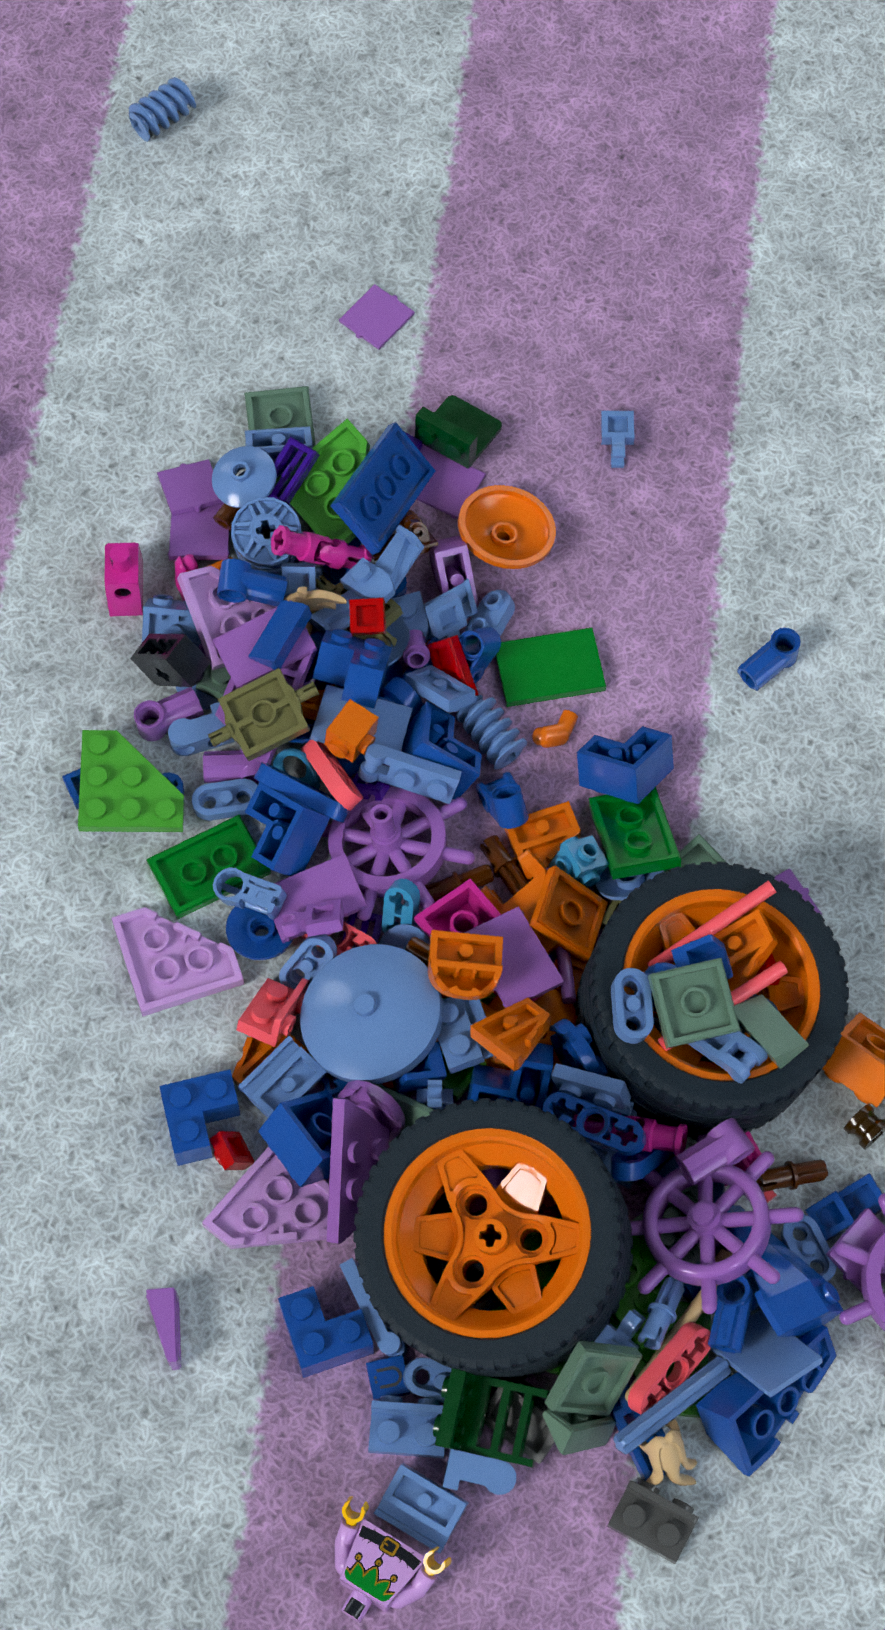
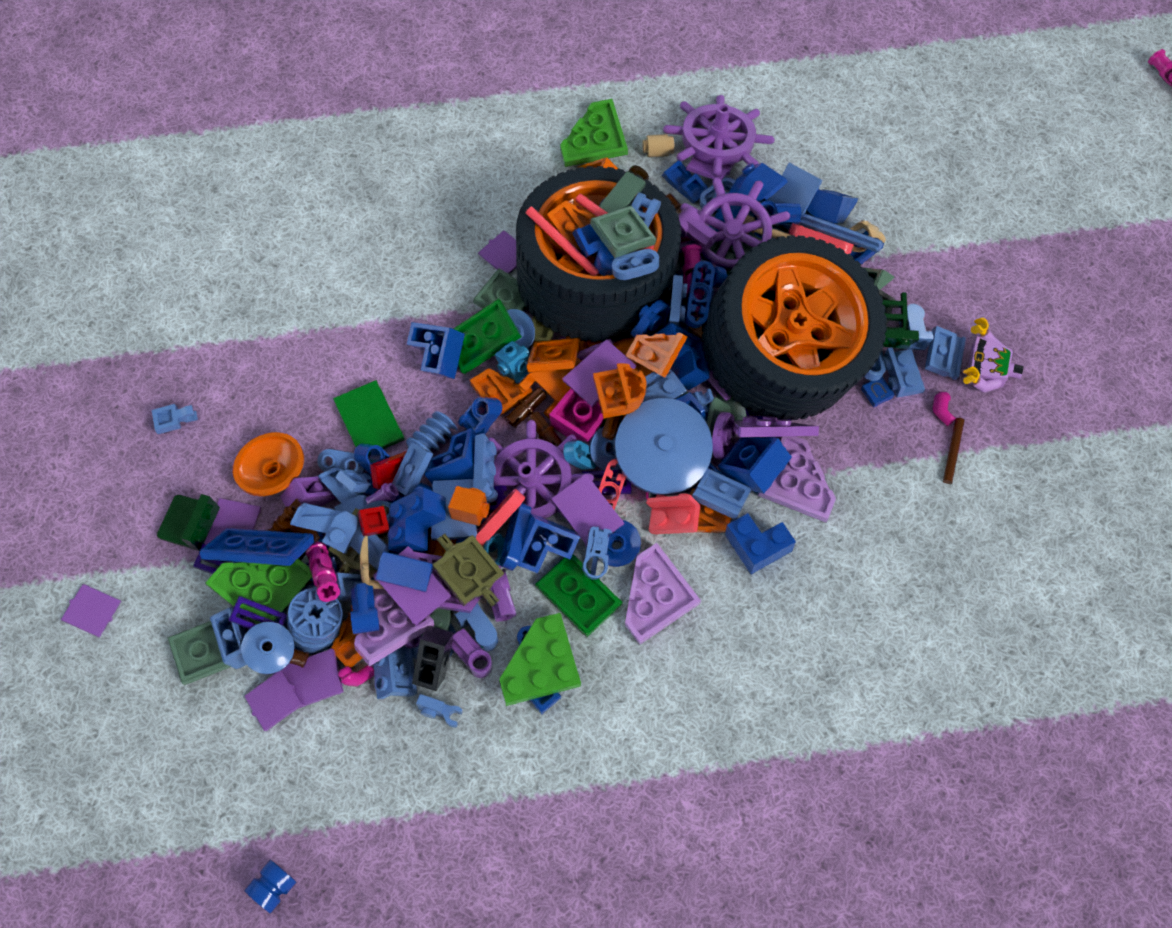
camera: 105 degrees left, 0 degrees up
dark pink torso [104,542,143,617] -> none
medium lavender slope [146,1287,182,1370] -> none
medium blue plate [192,778,258,821] -> none
red plate [209,1131,255,1170] -> none
blue brick [278,1286,374,1378] -> none
medium blue plate [279,934,337,989] -> none
medium lavender plate [281,899,344,937] -> none
medium blue plate [340,1258,407,1357] -> none
orange arm [532,710,578,748] -> none
dark grey bracket [607,1480,699,1564] -> none
blue piece [737,627,801,691] -> none
none -> medium blue plate [416,694,463,728]
none -> dark pink arm [932,392,956,426]
none -> reddish brown bar [943,418,965,484]

